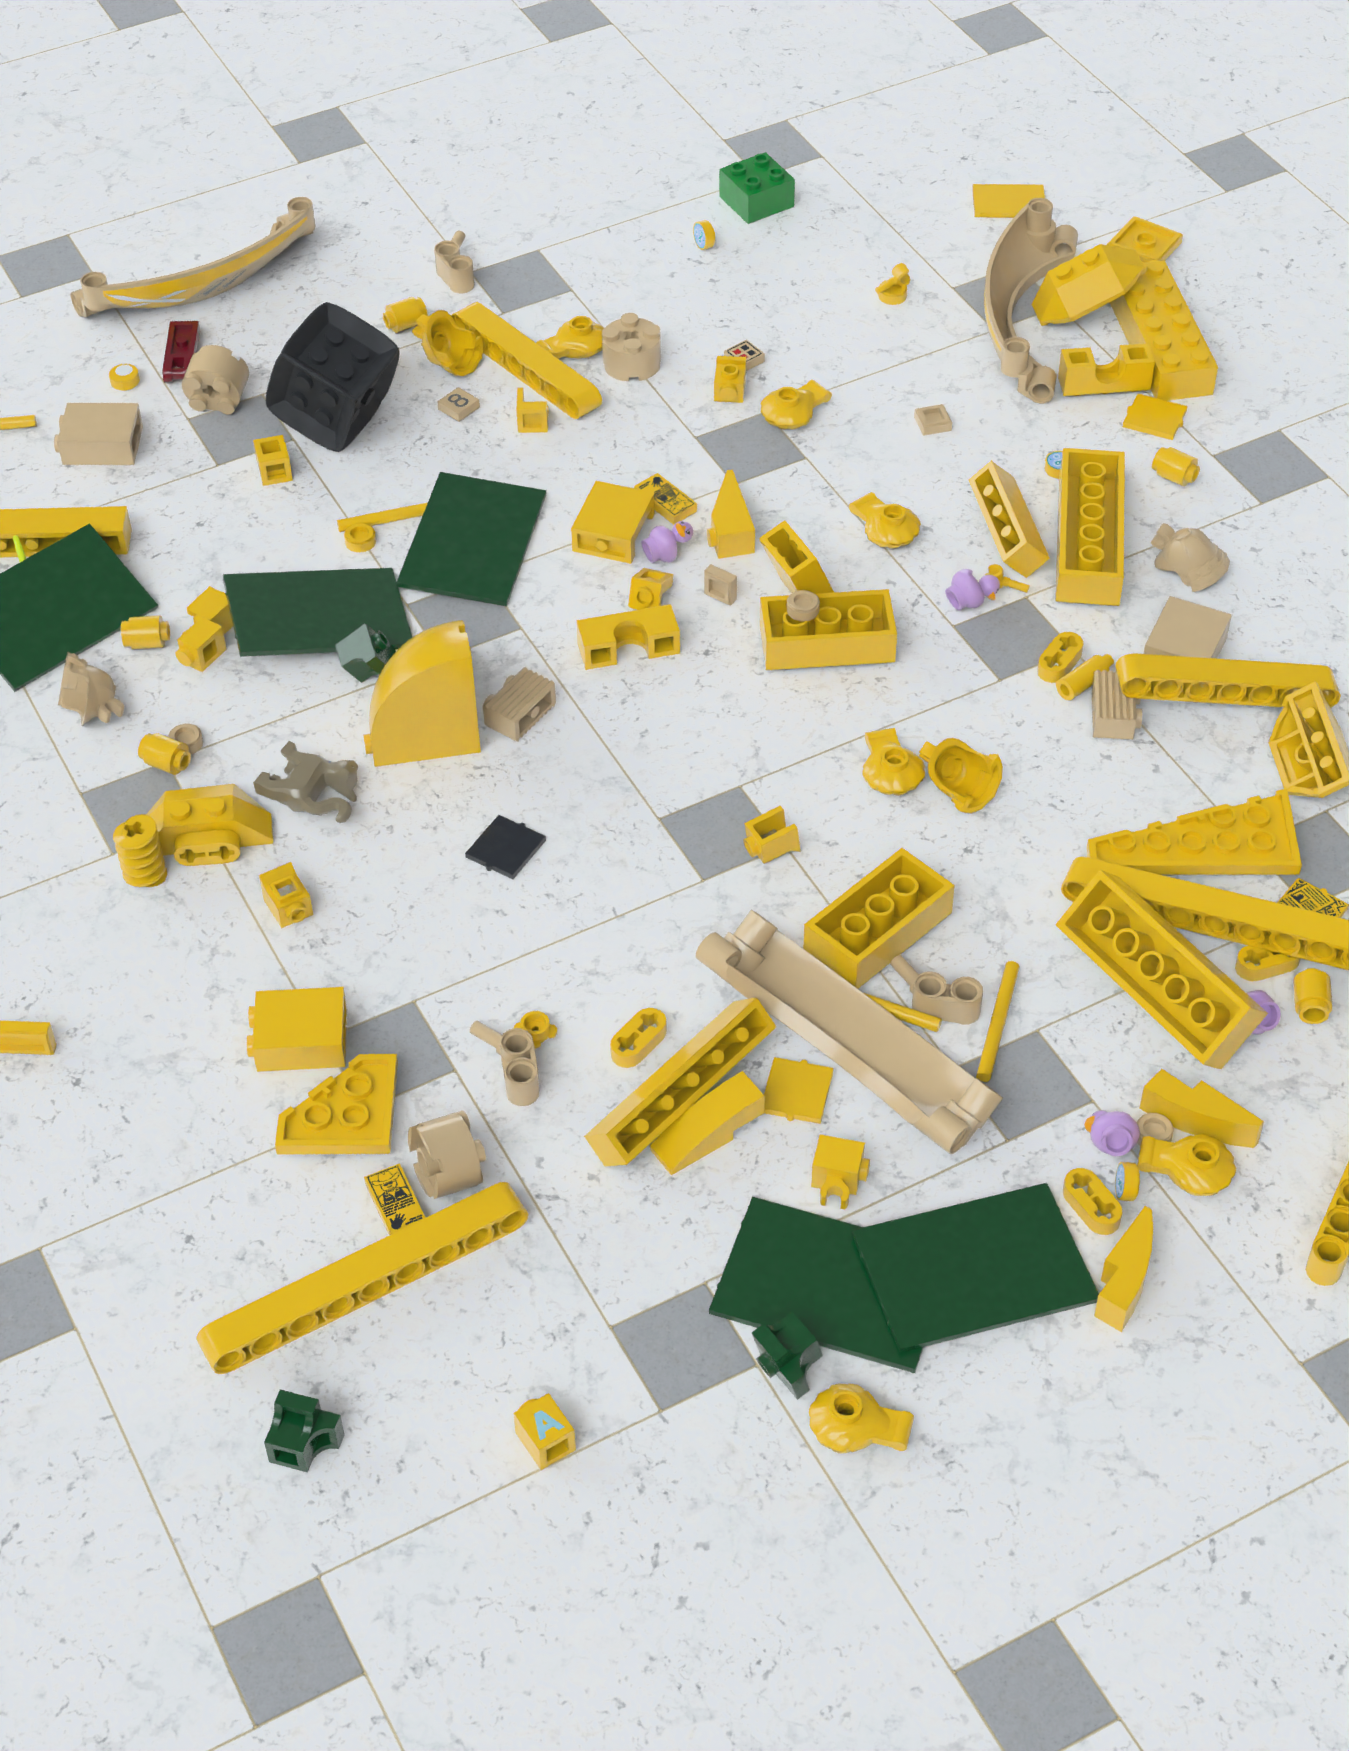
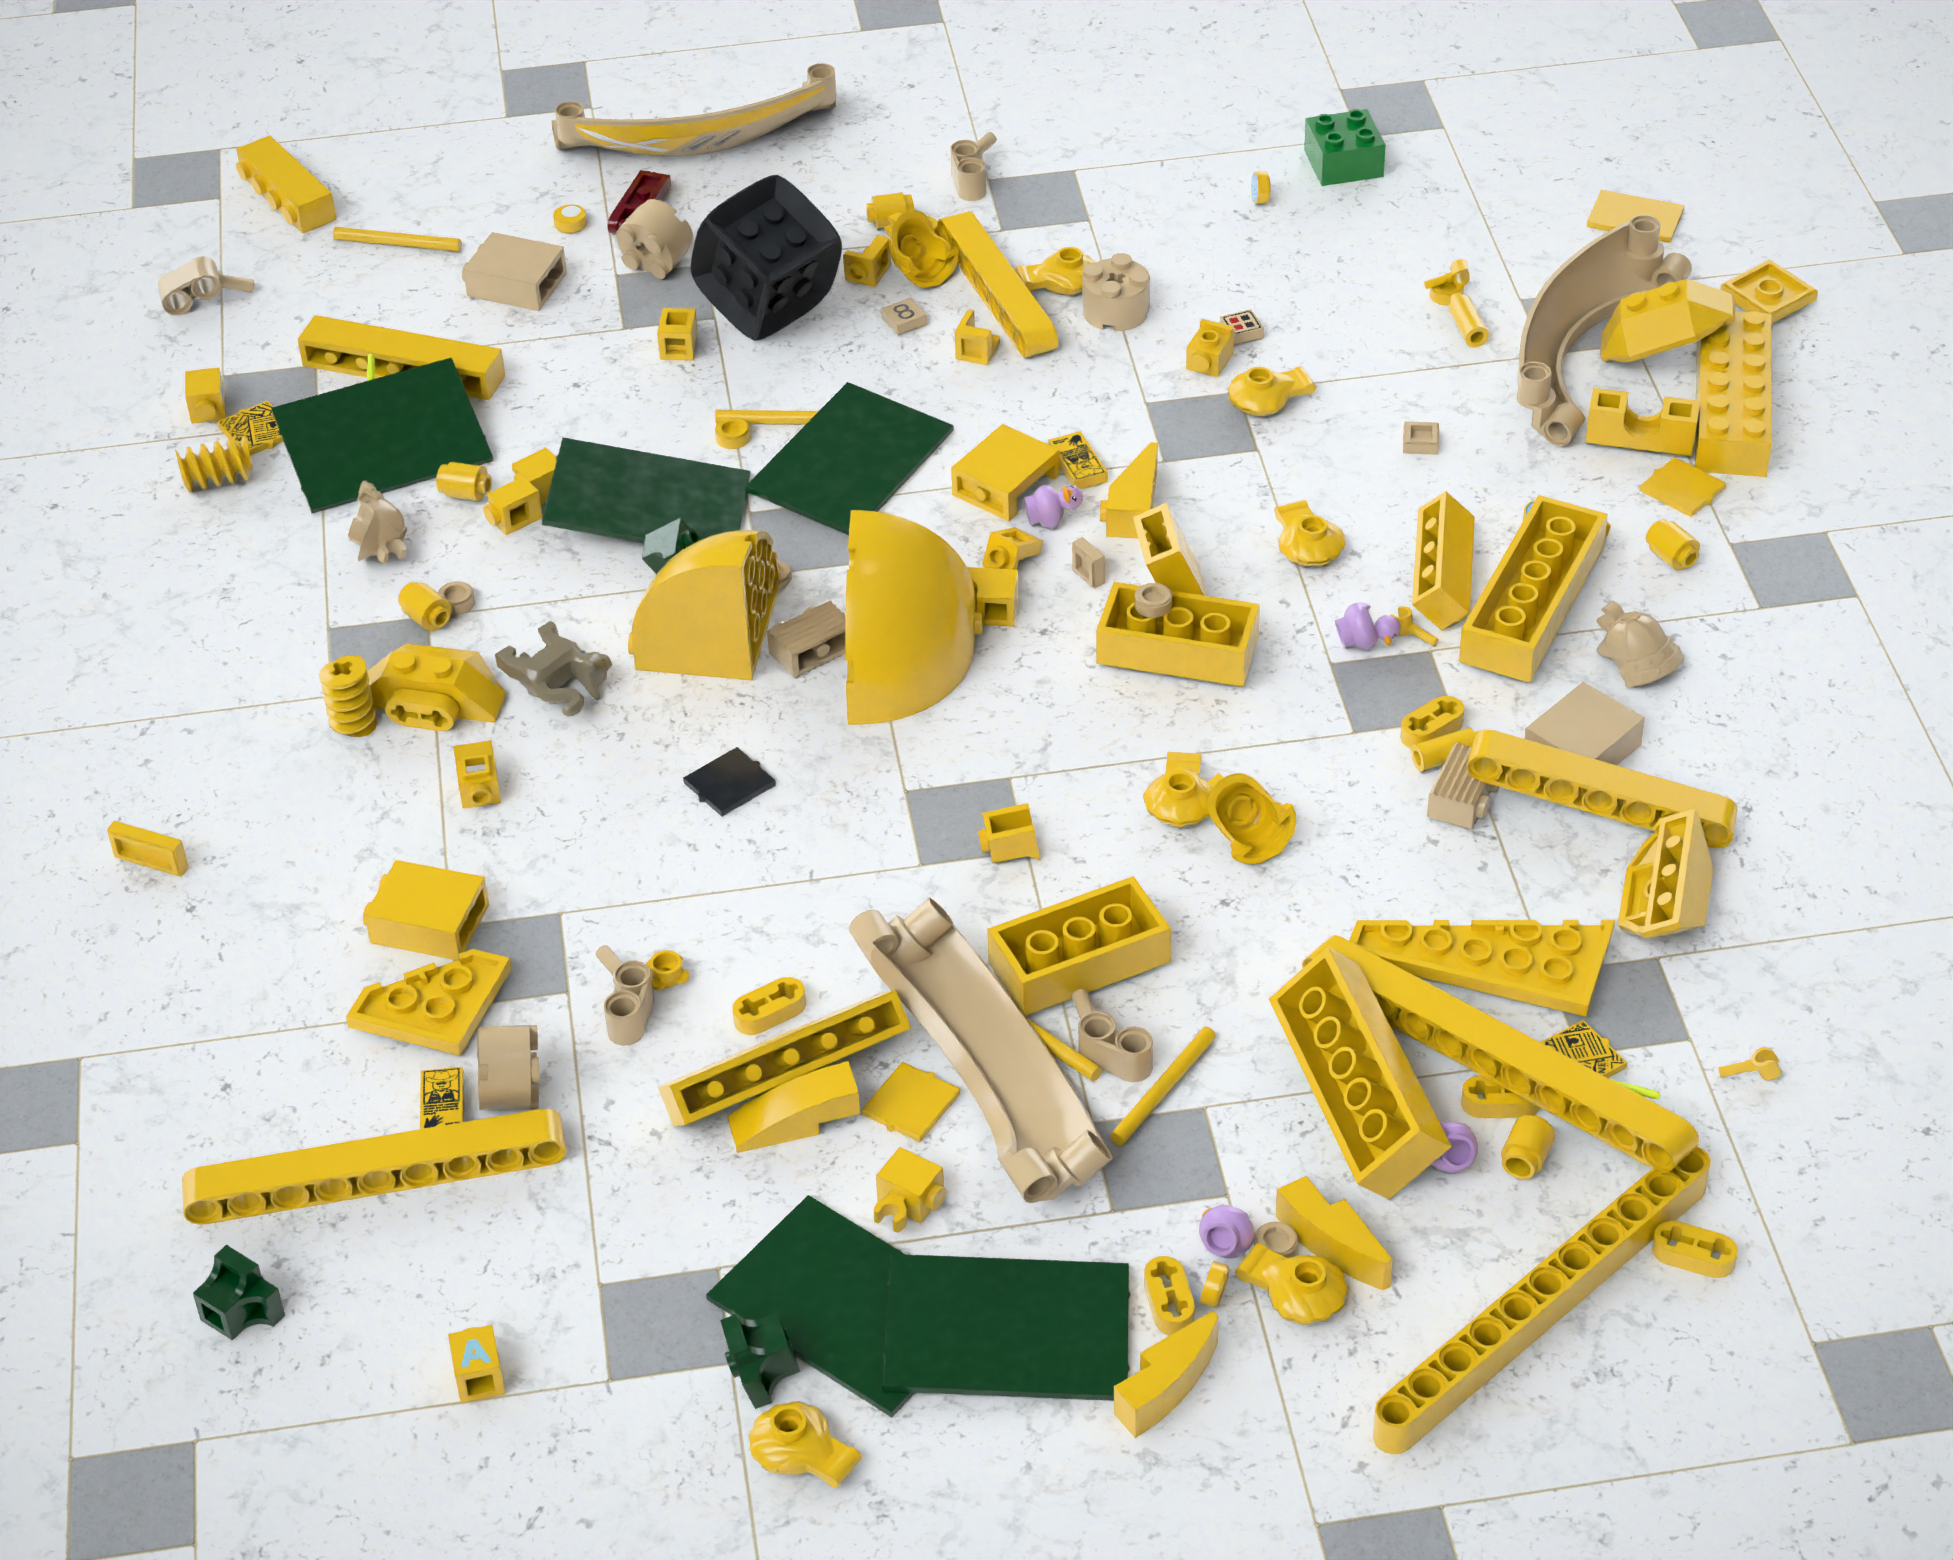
camera: 20 degrees right, 5 degrees down
none -> yellow bracket [843,235,891,287]
none -> yellow brick [845,510,983,725]
none -> yellow cylinder [1449,292,1489,347]

